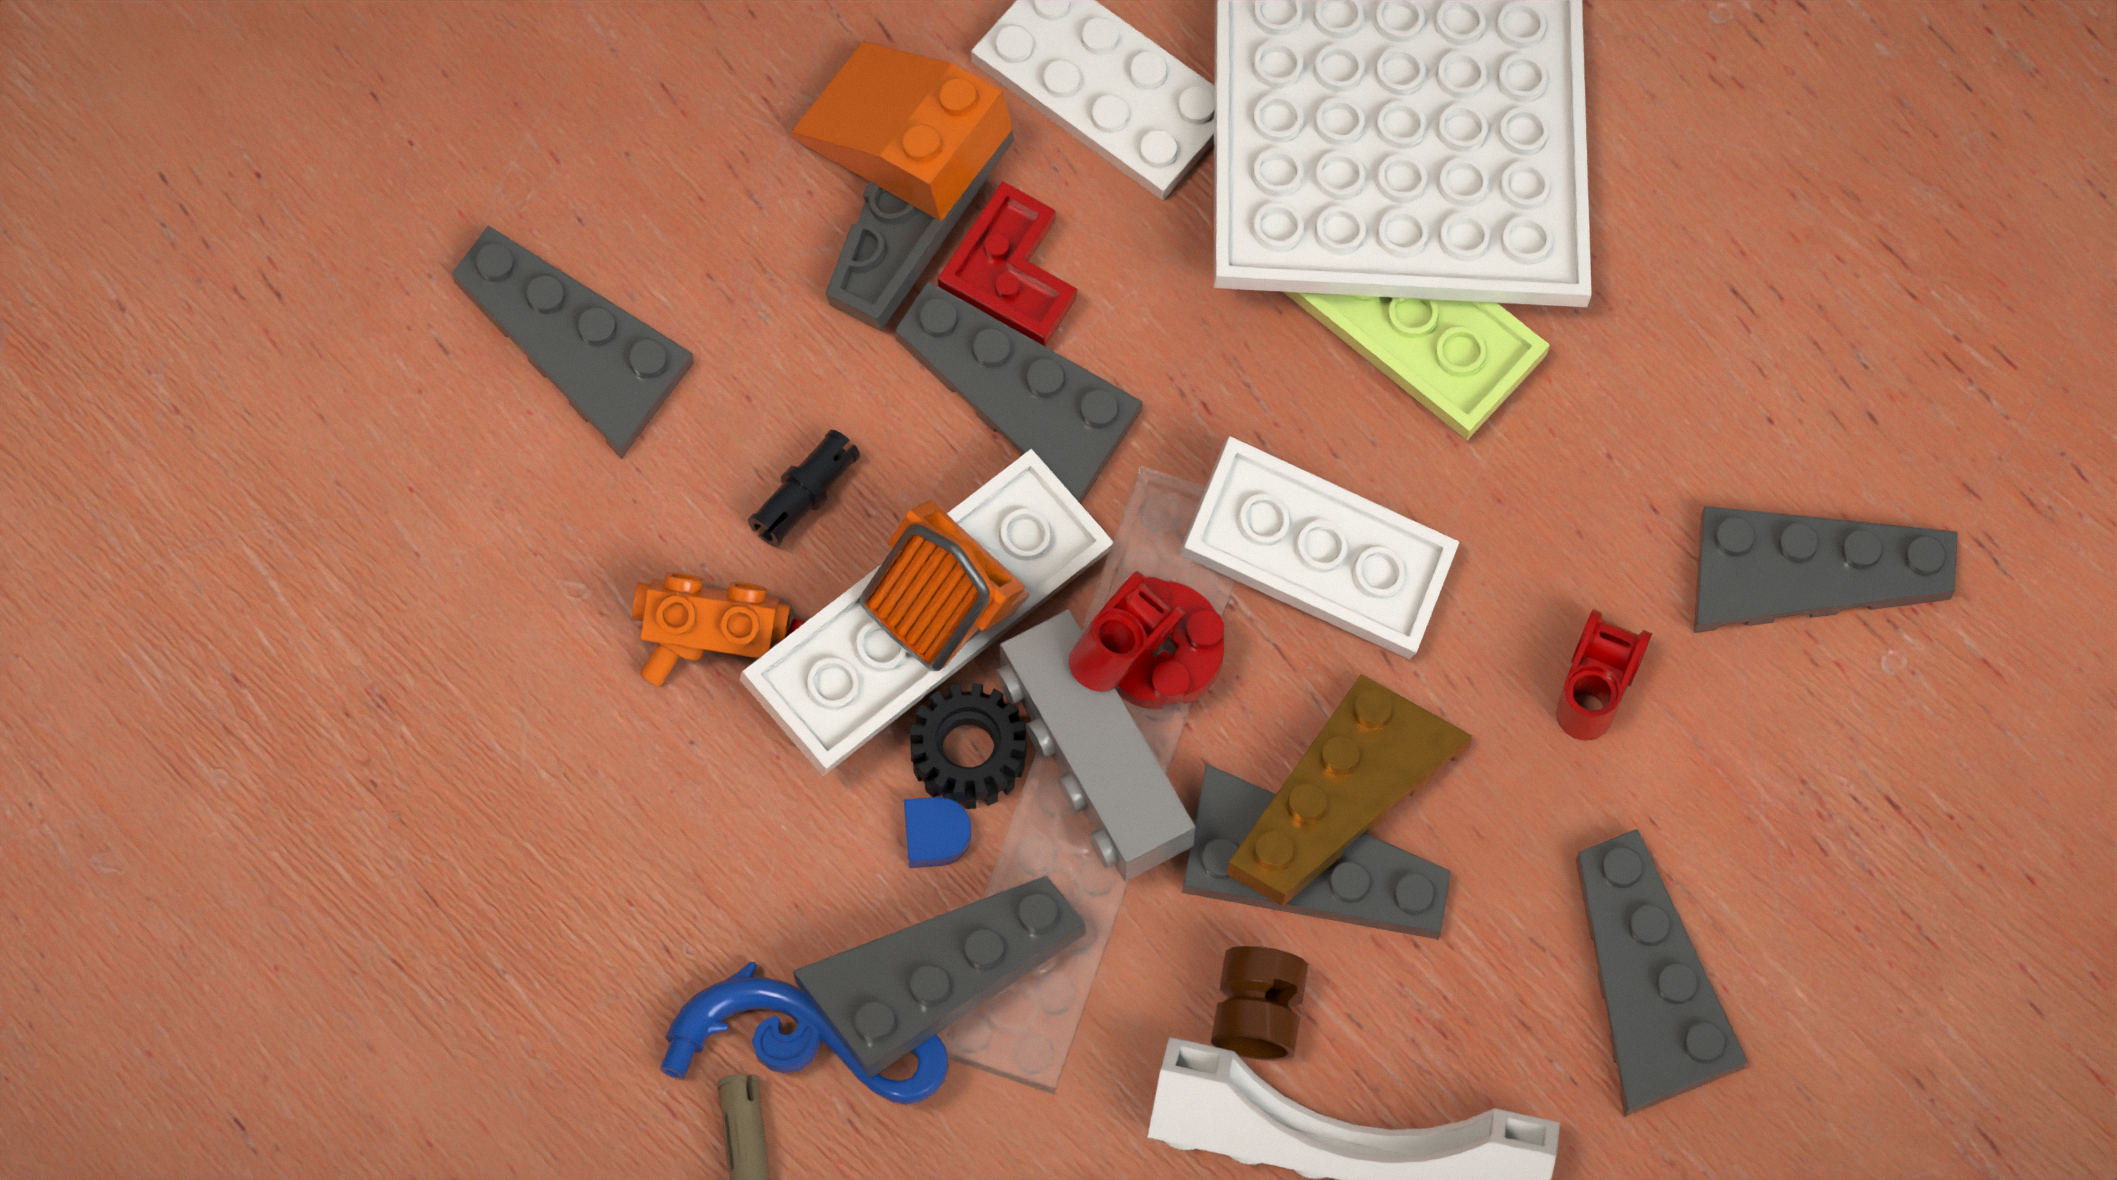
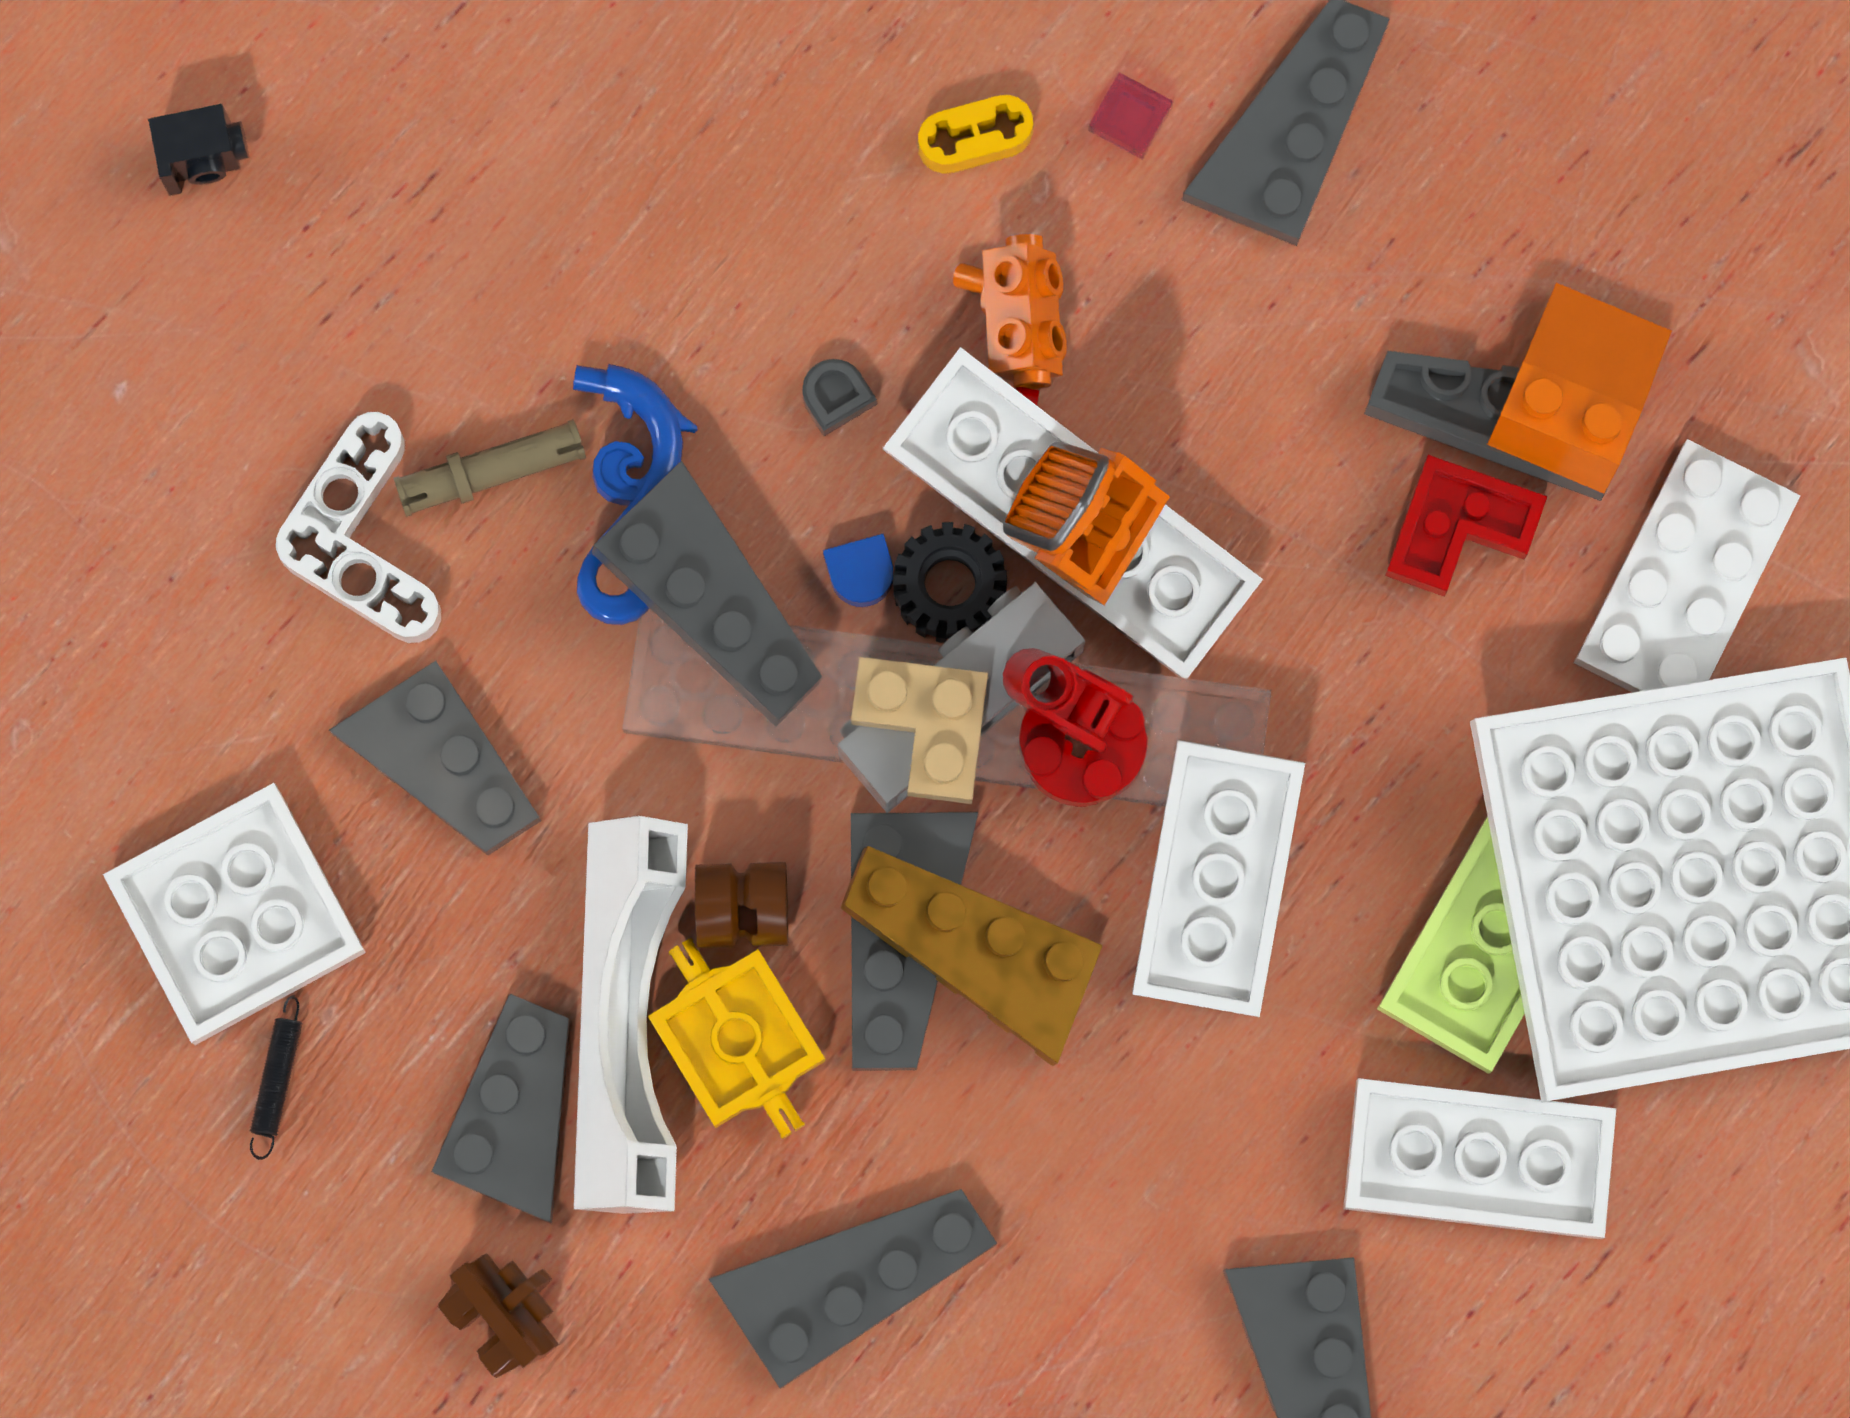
camera: 80 degrees right, 10 degrees up
black pin [748,429,860,547] -> none
dark grey wing [895,281,1142,504] -> none
red piece [1556,609,1652,741] -> none
none -> yellow plate [648,938,825,1139]
none -> dark grey tile [802,359,877,436]
none -> tan plate [851,657,988,804]
none -> yellow beam [918,95,1033,174]
none -> clear pink tile [1088,73,1173,160]
none -> white plate [1343,1078,1616,1239]

